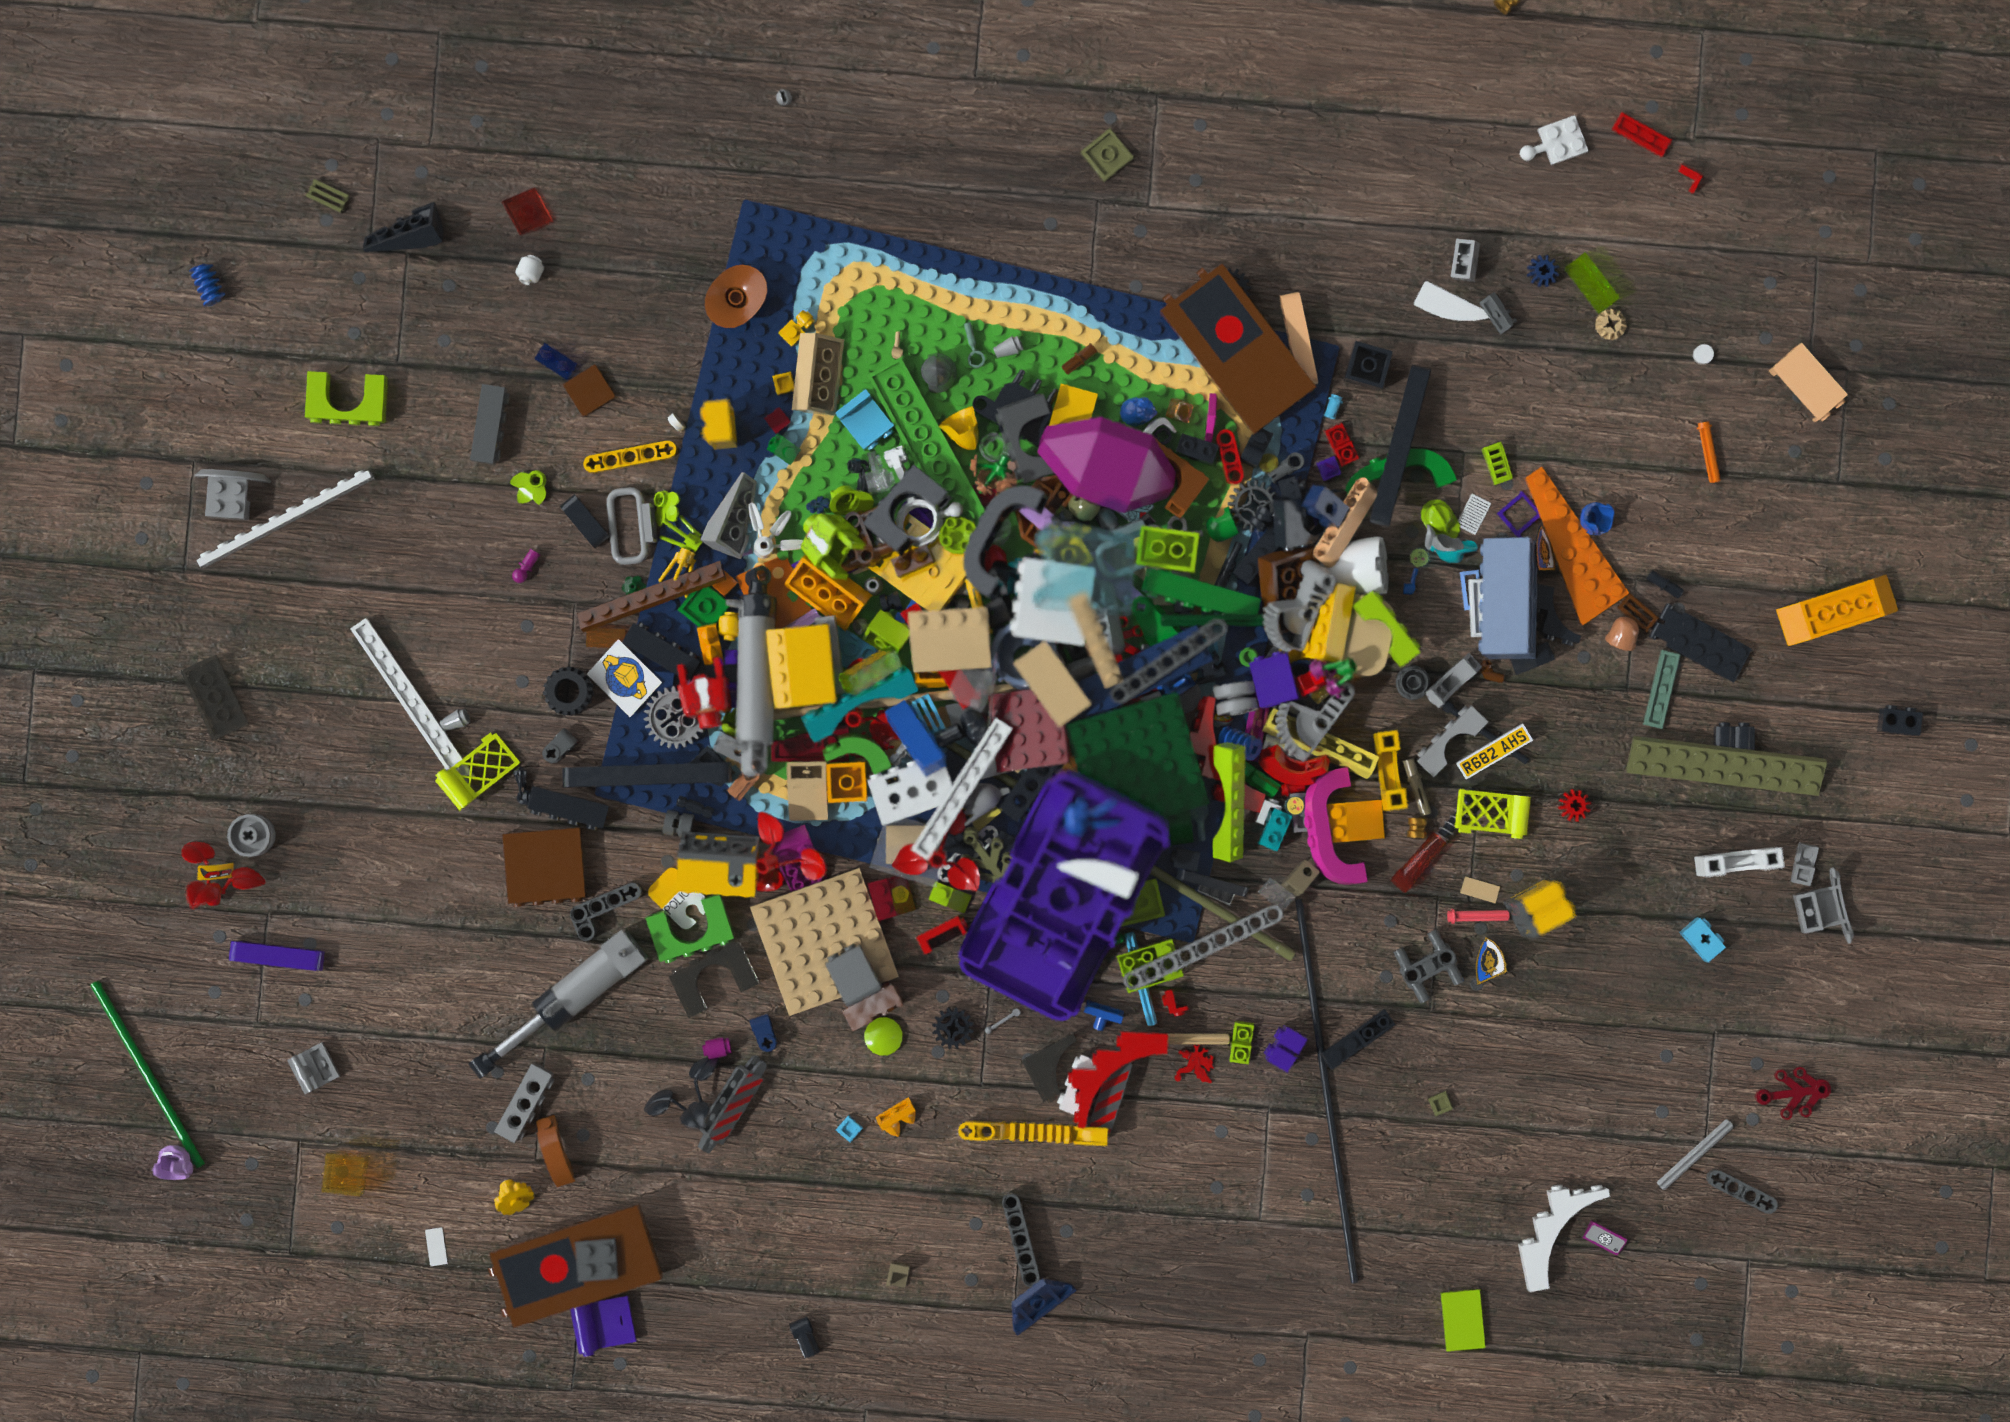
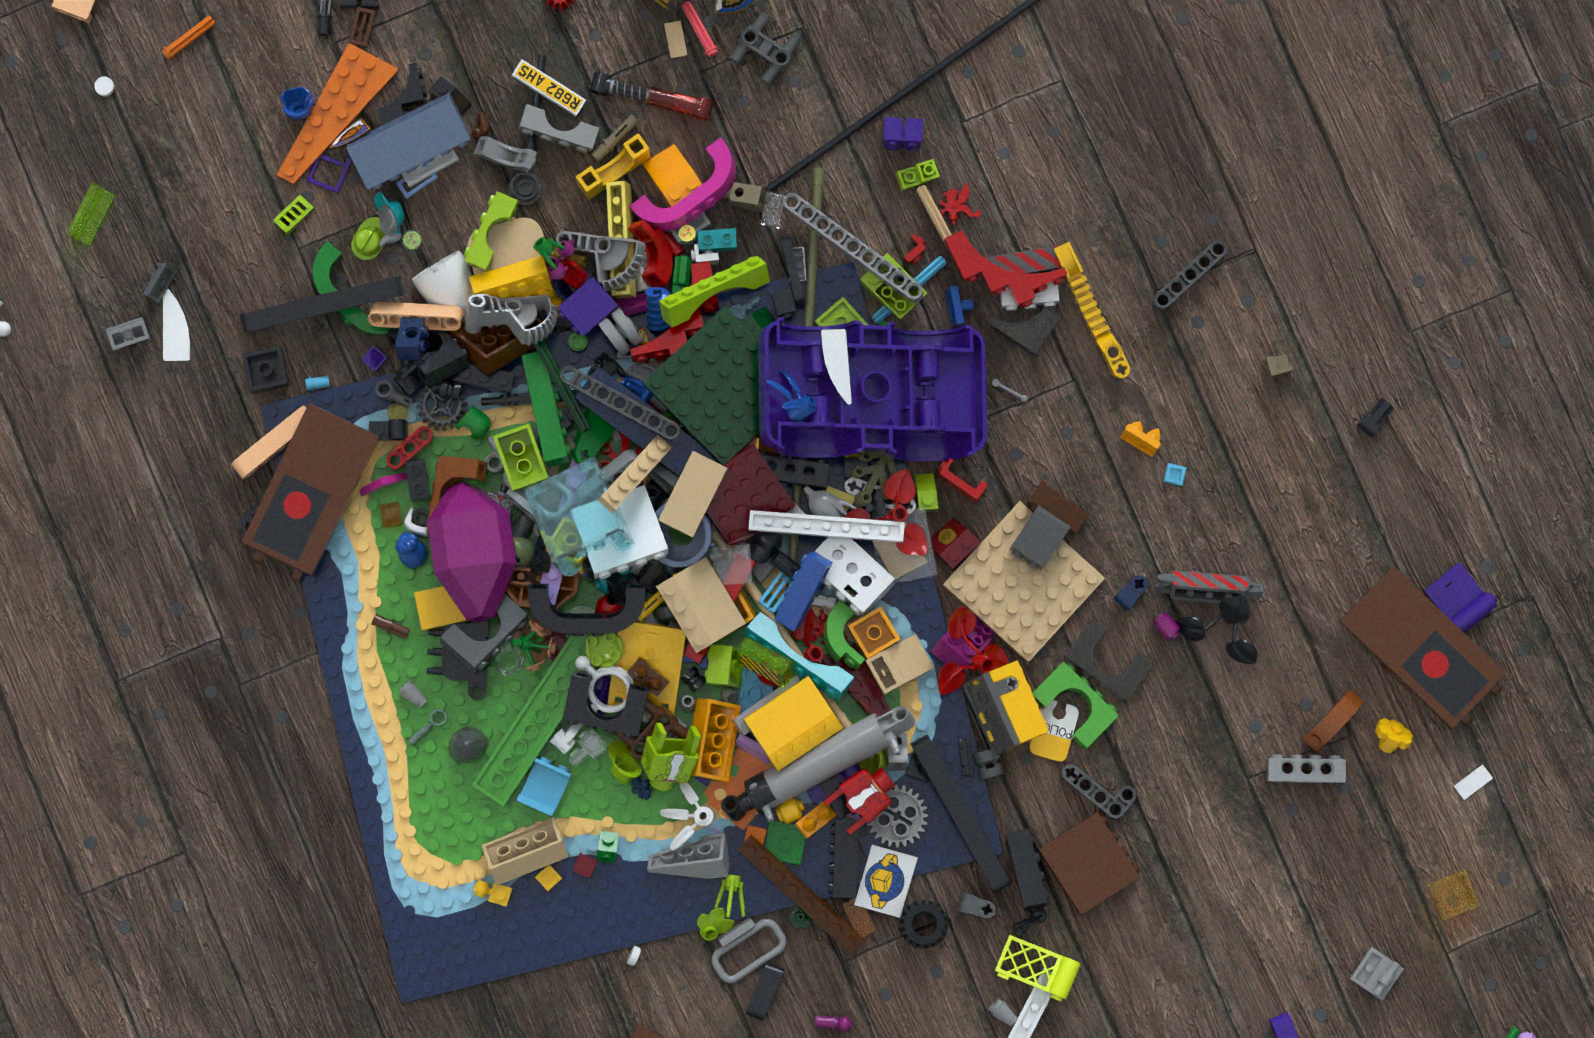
camera: 125 degrees left, 5 degrees down
light grey piece [468,928,650,1079] -> none
dark grey plate [575,1238,618,1281] -> none
yellow beam [583,441,677,473] -> none
yellow plant [659,548,696,598] -> none
yellow brick [701,400,738,450] -> none
dark orange hat [705,265,767,328] -> none
nougat piece [727,765,761,801] -> none
light grey hinge [776,89,792,106] -> none
black piece [847,458,870,493] -> none
lime dish [864,1017,903,1056] -> none
tan hand [892,331,904,359] -> none
black gear [932,1007,974,1049] -> none
yellow helmet [939,406,979,450] -> none
dark blue wing [1012,1279,1077,1336] -> none
olive tile [1080,128,1134,182] -> none
black slope [1320,1009,1396,1070] -> none
red slope [1324,422,1359,466] -> none
blue hand [1403,568,1418,595] -> none
pearl gold wheel [1407,818,1427,838] -> none
neon yellow piece [1455,789,1531,839] -> none
white sticker [1458,494,1491,535] -> none
dark blue gear [1527,255,1560,288] -> none
tan gear [1595,309,1627,340] -> none
nougat hair [1605,617,1639,651] -> none

